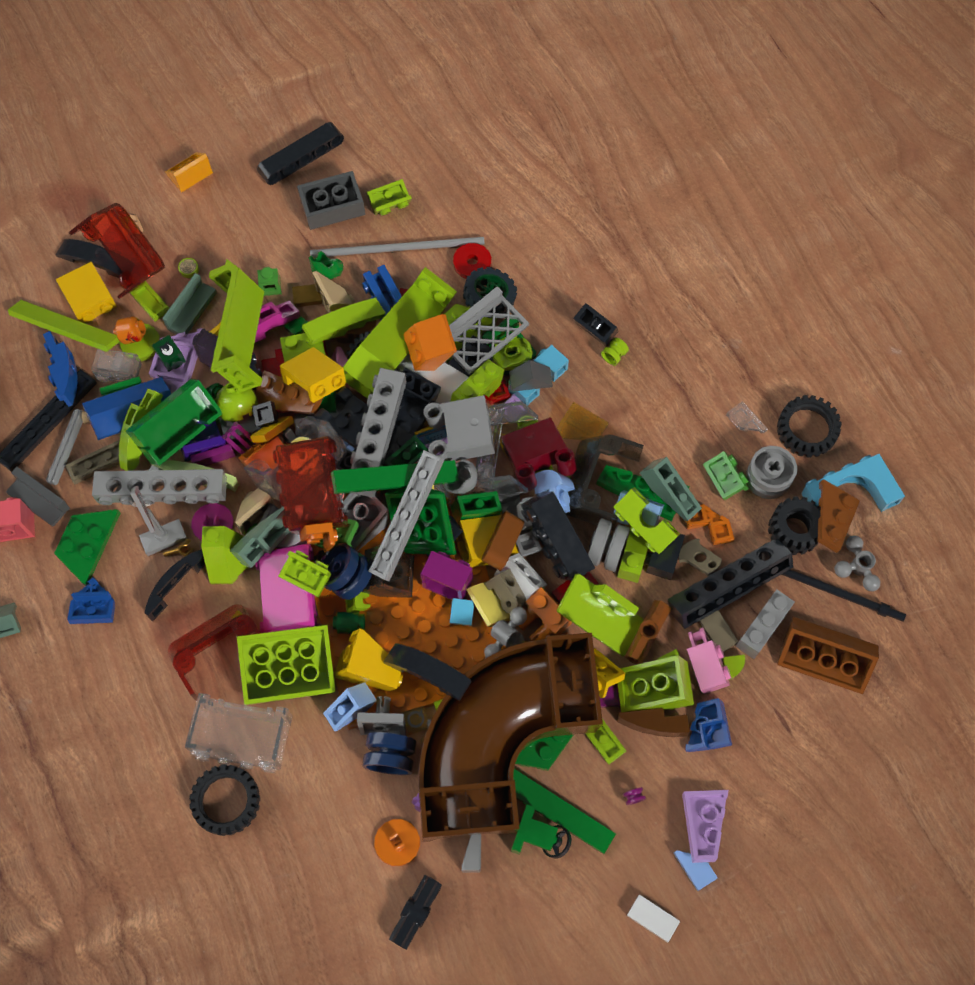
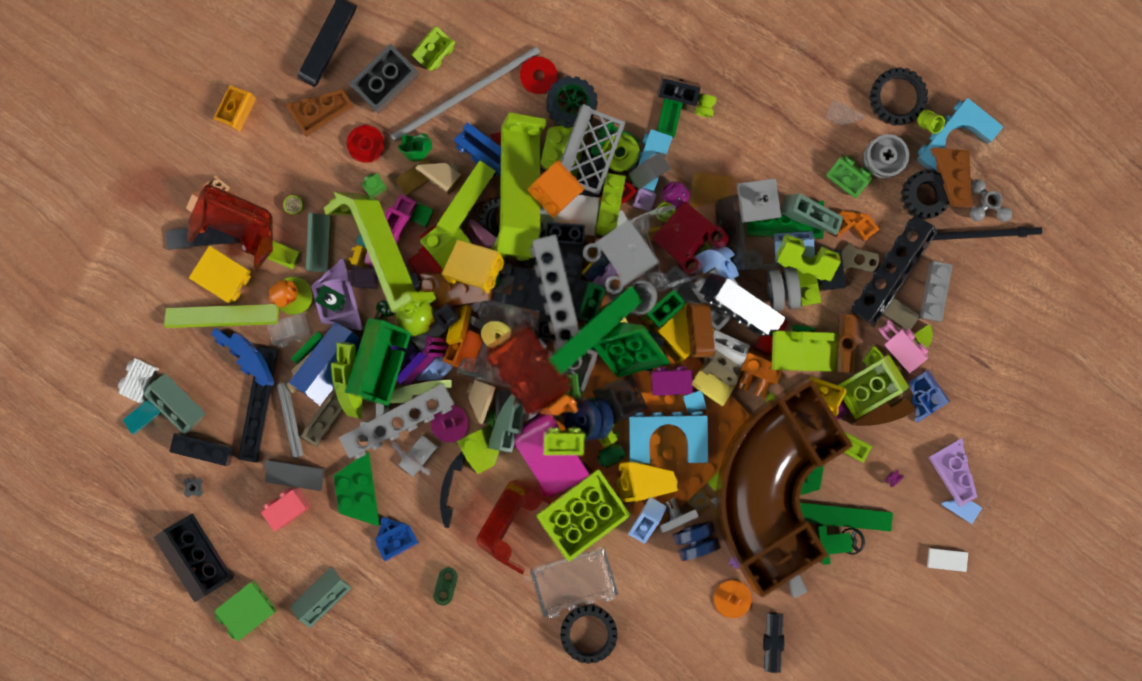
camera: 25 degrees left, 20 degrees up
pearl gold hand [163,539,195,557] -> none
light grey tile [369,451,444,581] -> none
black slope [383,643,472,701] -> none
light grey piece [484,607,527,658] -> none
dark orange slope [777,617,879,694] -> none
none -> dark orange wing [285,89,354,137]
none -> red tile [346,125,385,163]
none -> light blue tile [415,357,454,380]
none -> clear green plate [433,567,458,606]
none -> medium azure arch [629,412,708,464]
none -> green tile [657,98,683,138]
none -> magenta head [662,181,690,209]
none -> light grey tile [737,179,781,223]
none -> lime wheel [917,109,945,134]

